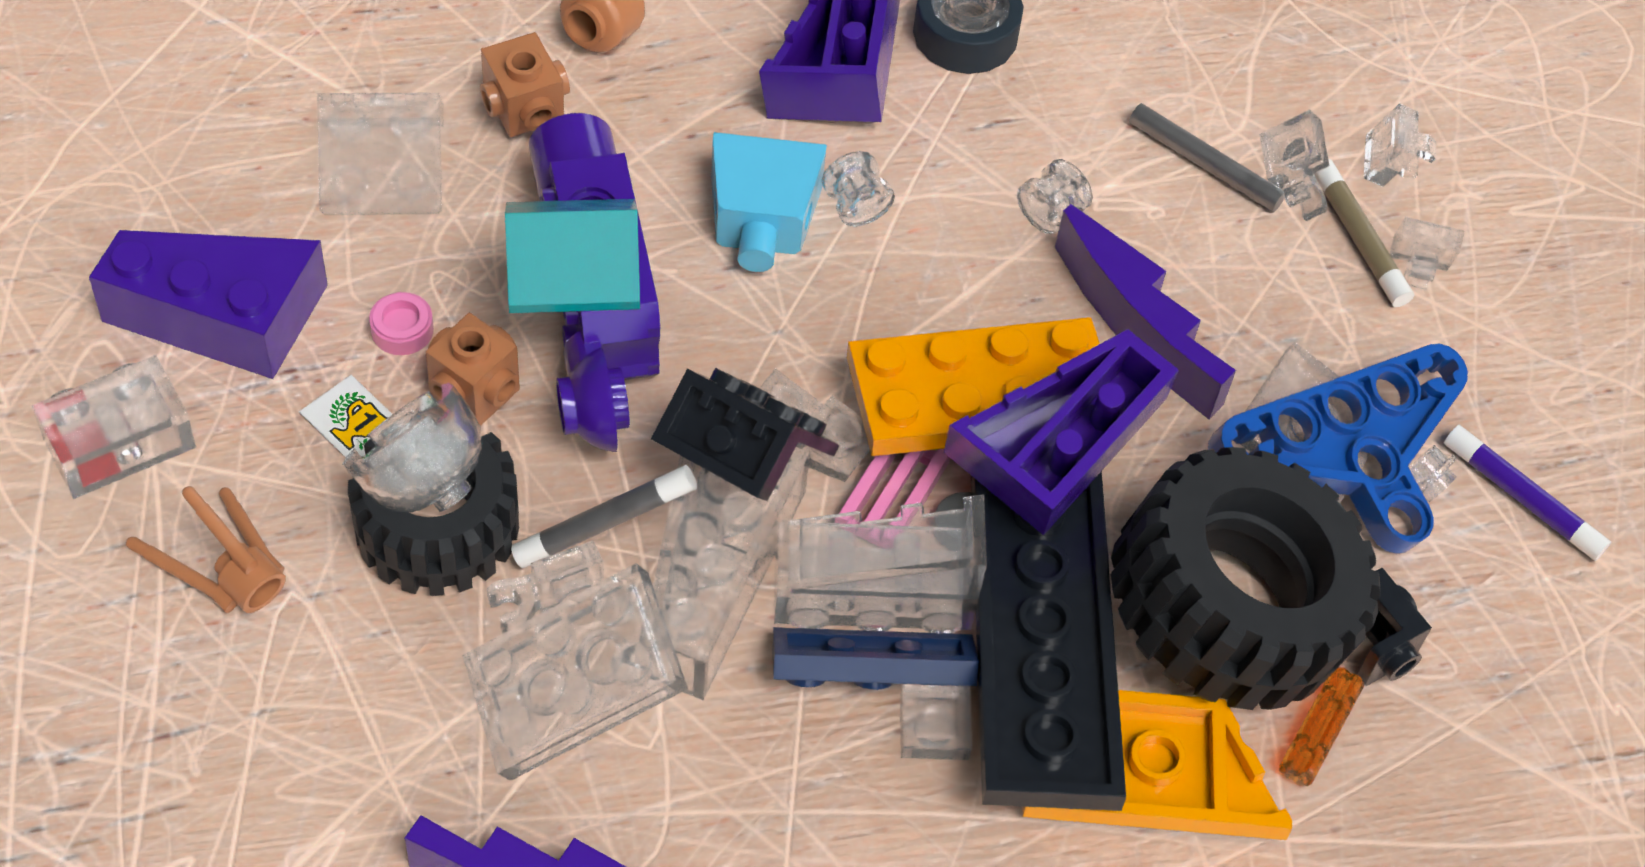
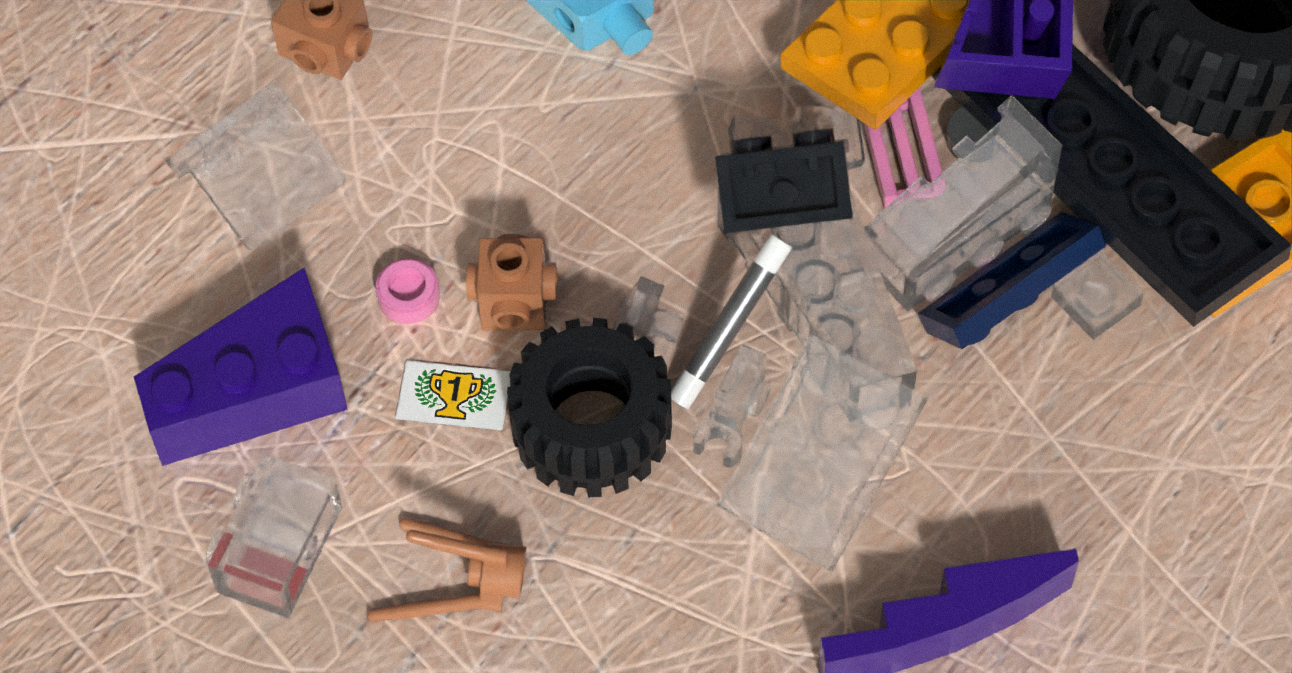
camera: 30 degrees left, 5 degrees up
clear cylinder [342,383,483,512] -> none
teal slope [505,199,640,313] -> none
dark purple brick [529,113,661,452] -> none
none -> clear tile [612,276,684,355]

